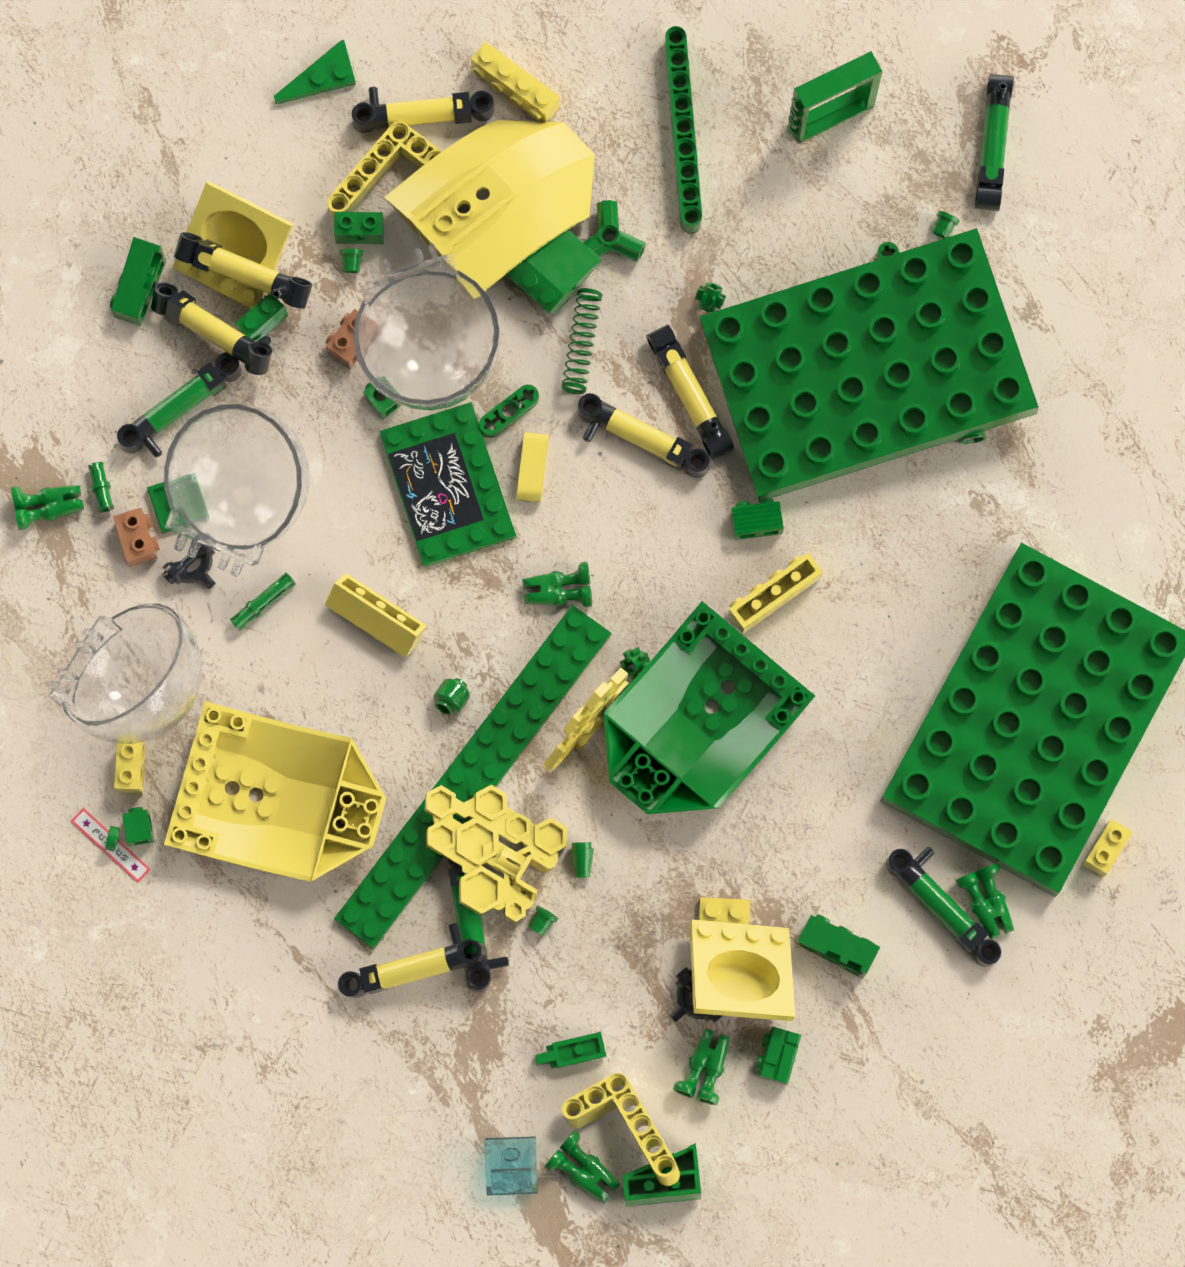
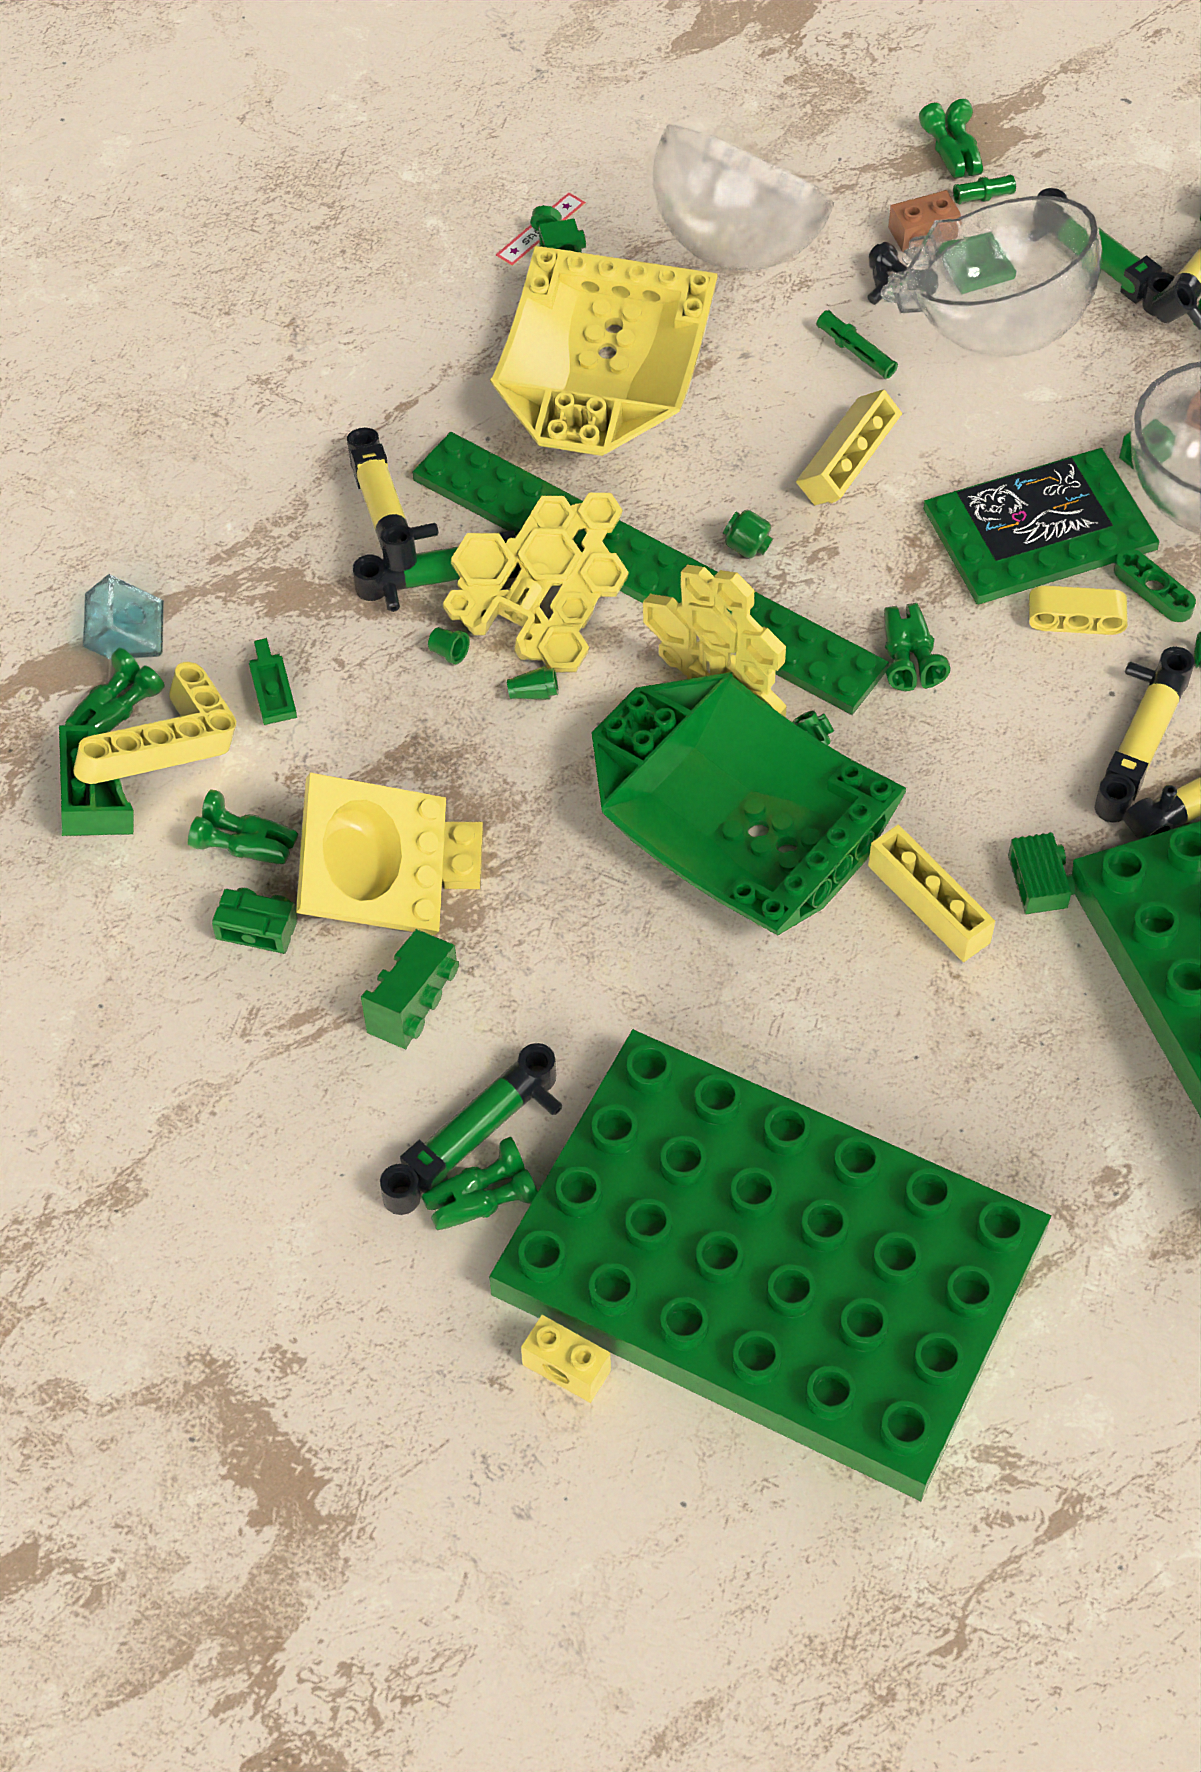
camera: 90 degrees right, 20 degrees down
light yellow brick [114,739,146,794] -> none

